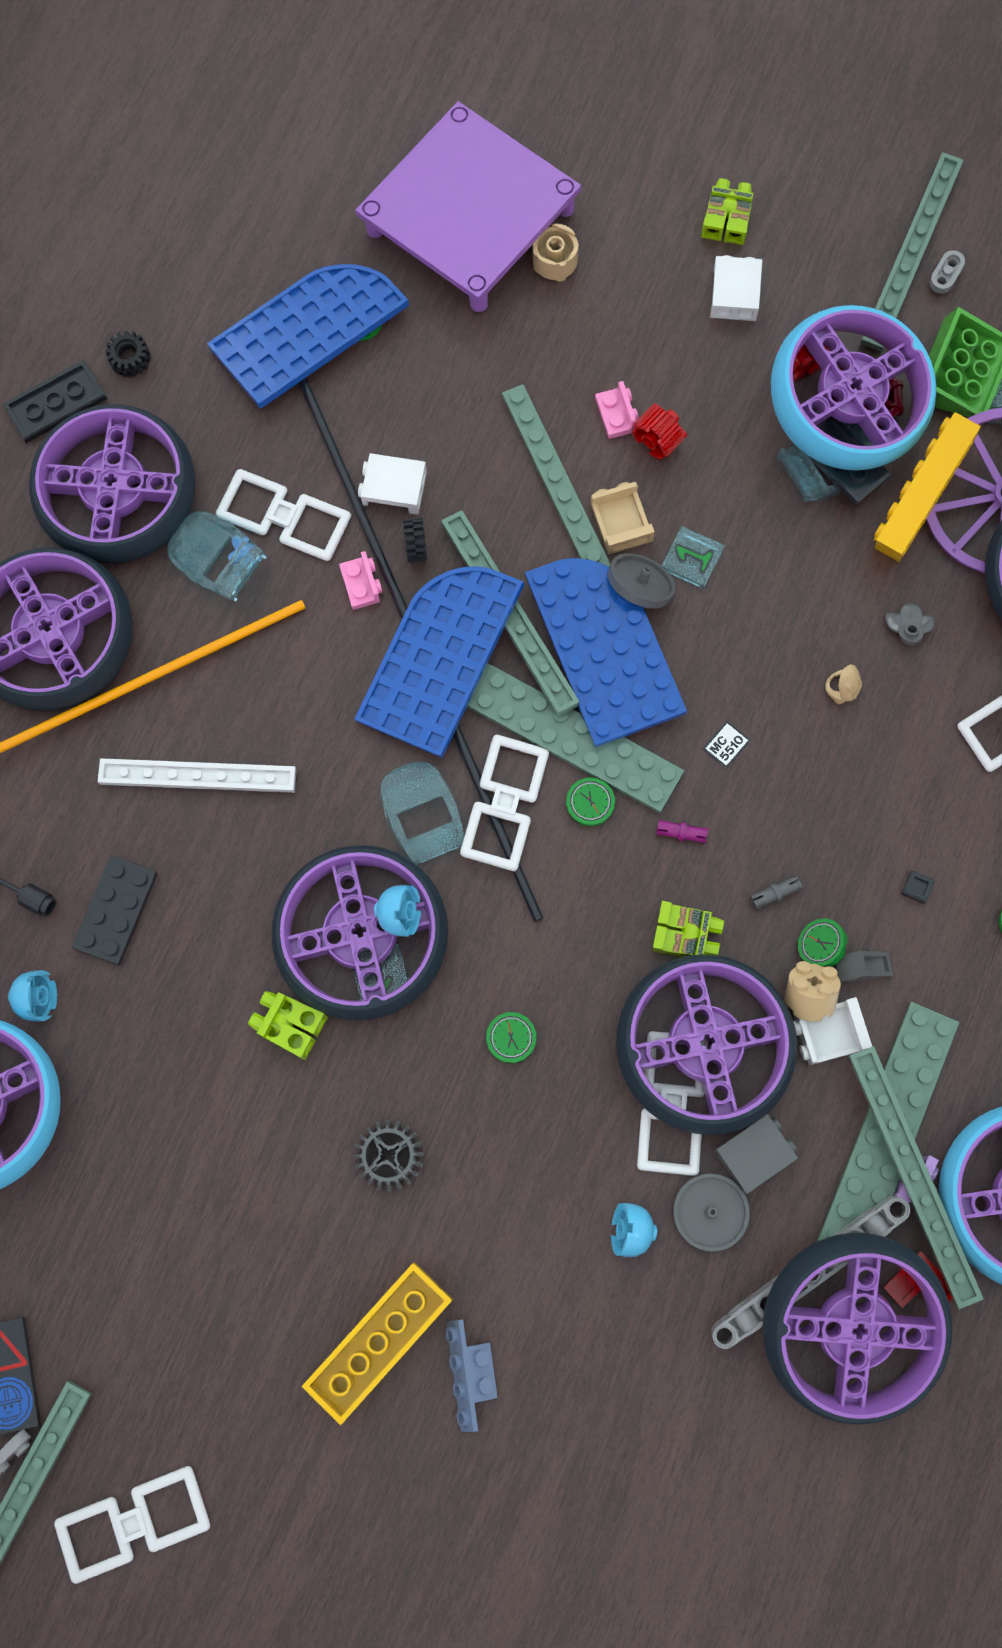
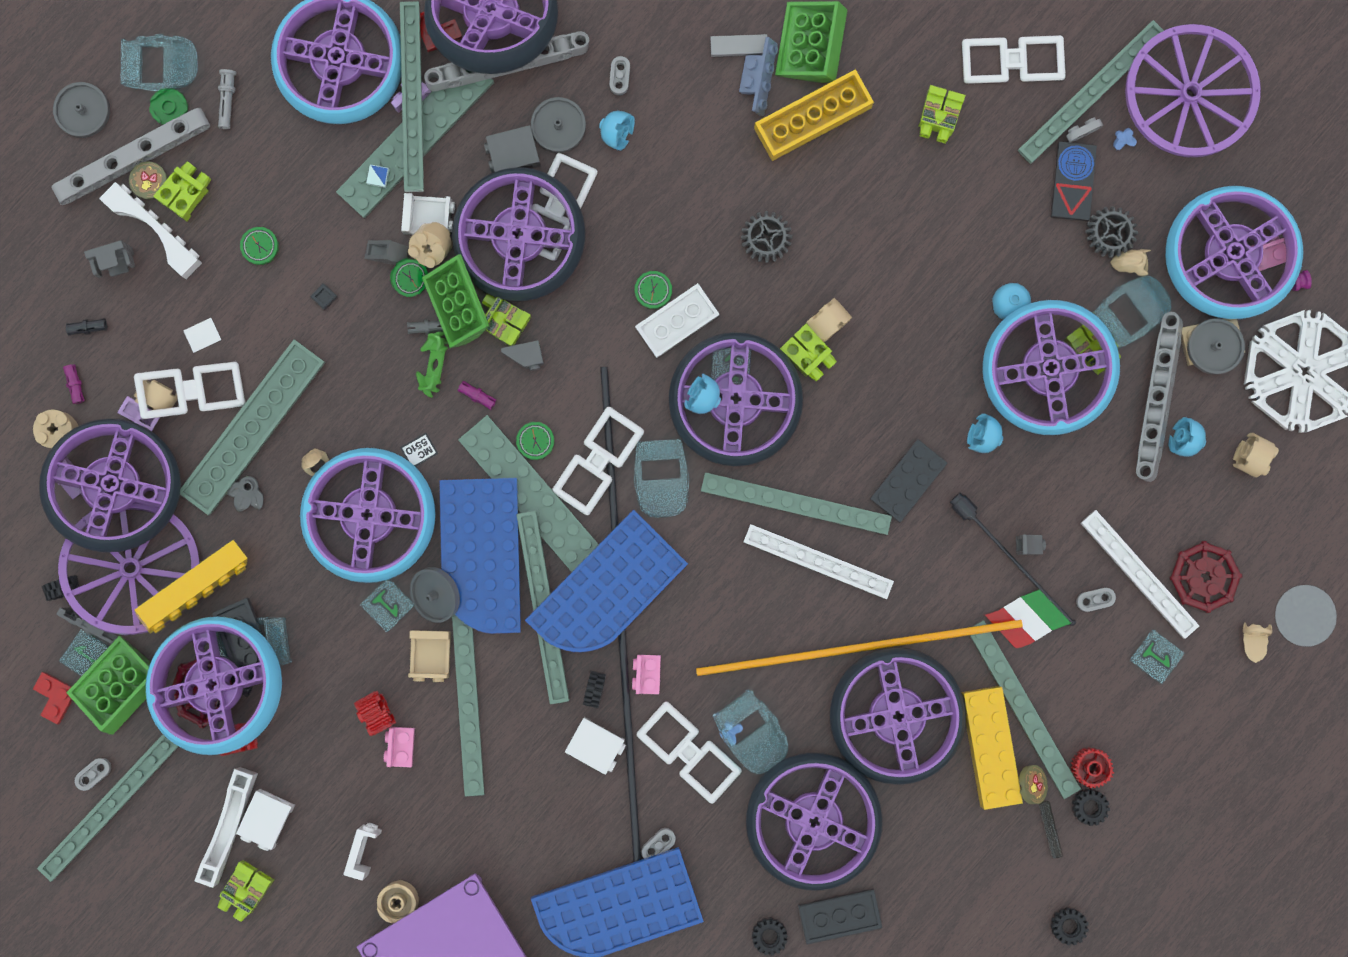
camera: 165 degrees left, 10 degrees up
none -> sand green plate [180,340,326,516]
none -> white arch [195,767,258,888]
none -> medium lavender wheel [300,448,435,583]
none -> white panel [344,823,382,880]
none -> light aqua tile [366,165,390,188]
none -> bright green piece [416,331,448,398]
none -> bright green slope [422,254,489,348]
none -> dark grey slope [501,340,544,371]
none -> light grey plate [609,56,630,95]
none -> white plate [635,284,720,358]
none -> light grey plate [642,828,675,859]
none -> sand green plate [701,473,892,535]
none -> light grey tile [710,34,767,57]
none -> bright green slope [775,1,847,83]
none -> tan brick [806,298,852,342]
none -> lime hips [918,85,966,144]
none -> medium azure cylinder [992,283,1031,320]

